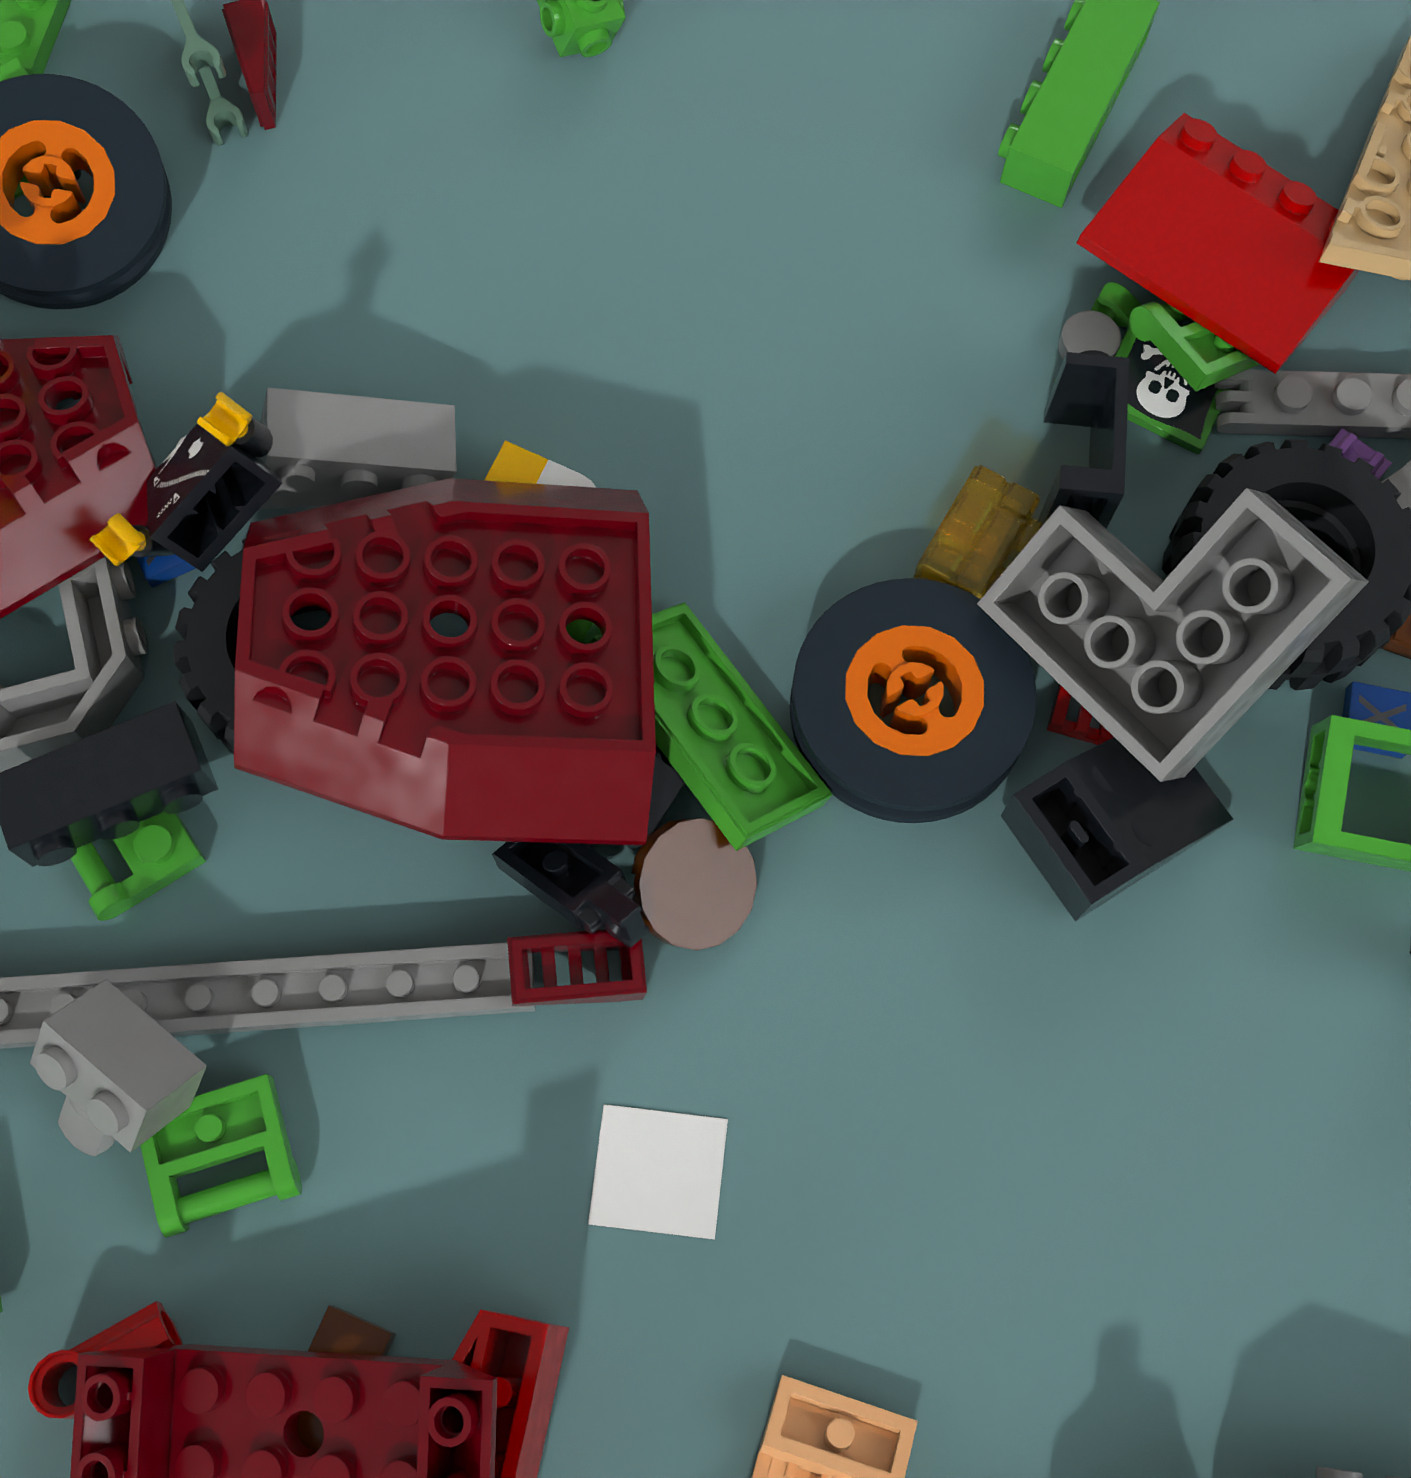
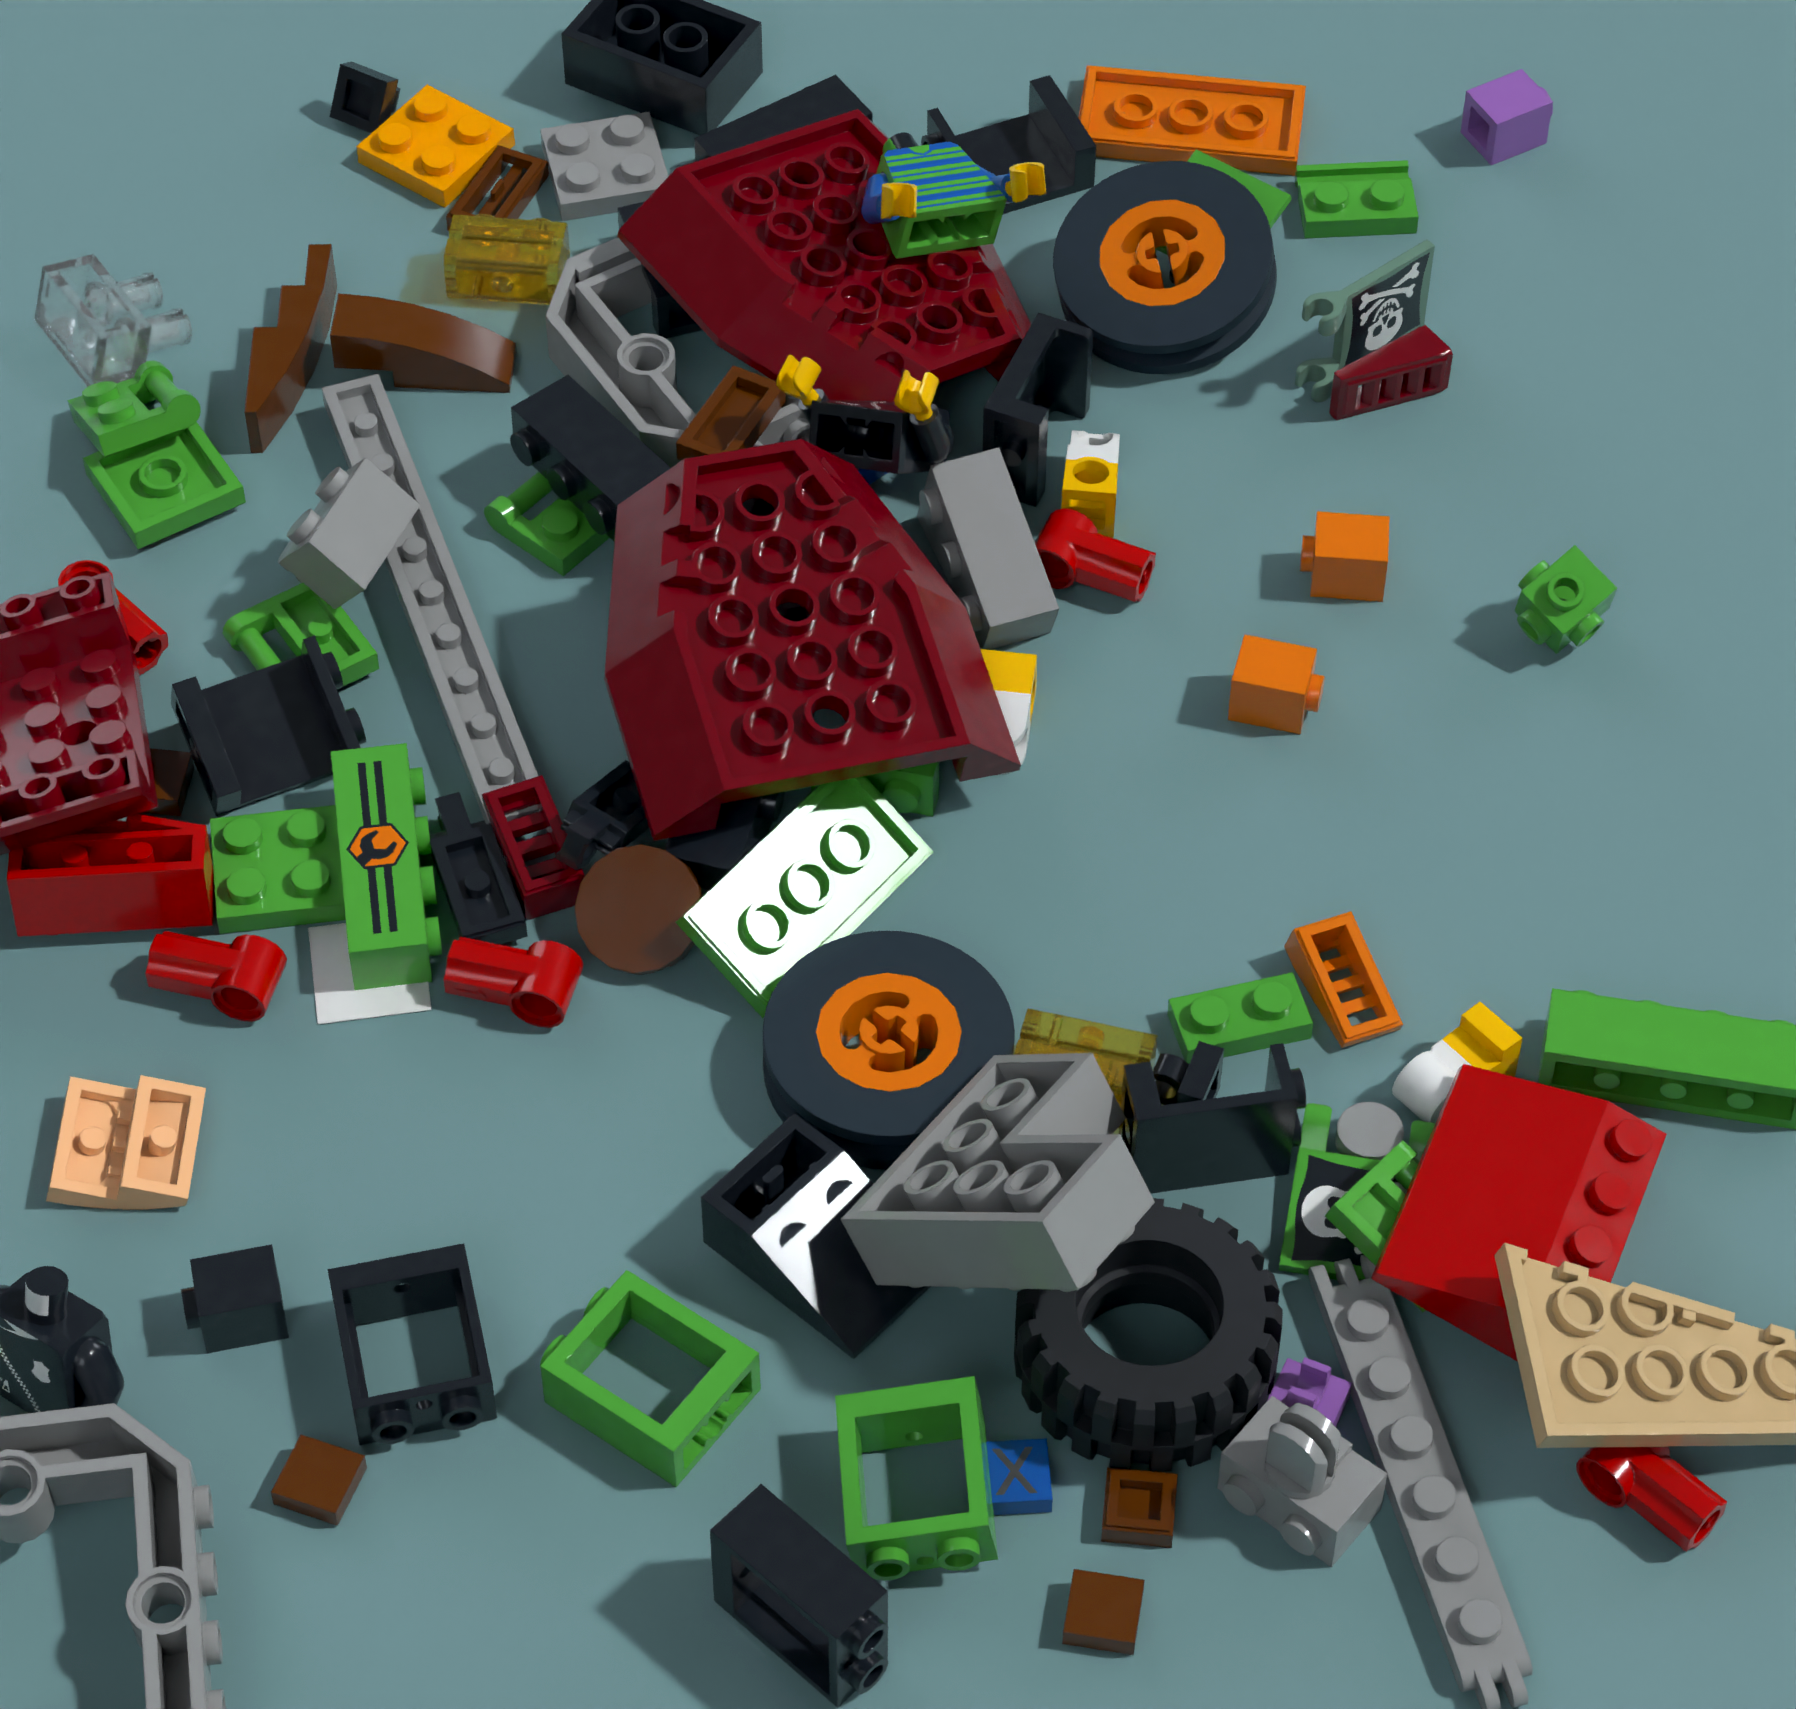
camera: 75 degrees right, 20 degrees down
none -> red piece [145,931,287,1022]
none -> black panel [171,635,366,816]
none -> black brick [181,1244,289,1354]
none -> bright green plate [210,805,346,934]
none -> reddish brown tile [271,1434,367,1526]
none -> black window [328,1243,497,1445]
none -> bright green brick [331,743,442,990]
none -> black hinge [430,792,528,944]
none -> red piece [443,937,584,1028]
none -> bright green window [540,1270,761,1487]
none -> reddish brown tile [676,365,786,461]
none -> black panel [982,313,1093,507]
none -> red piece [1035,508,1156,602]
none -> yellow leg [1061,430,1120,539]
none -> black tile [1153,1041,1224,1105]
none -> bright green plate [1167,972,1313,1064]
none -> orange brick [1228,634,1325,734]
none -> orange slope [1284,911,1403,1048]
none -> orange brick [1300,511,1390,602]
none -> leg [1392,1001,1523,1123]

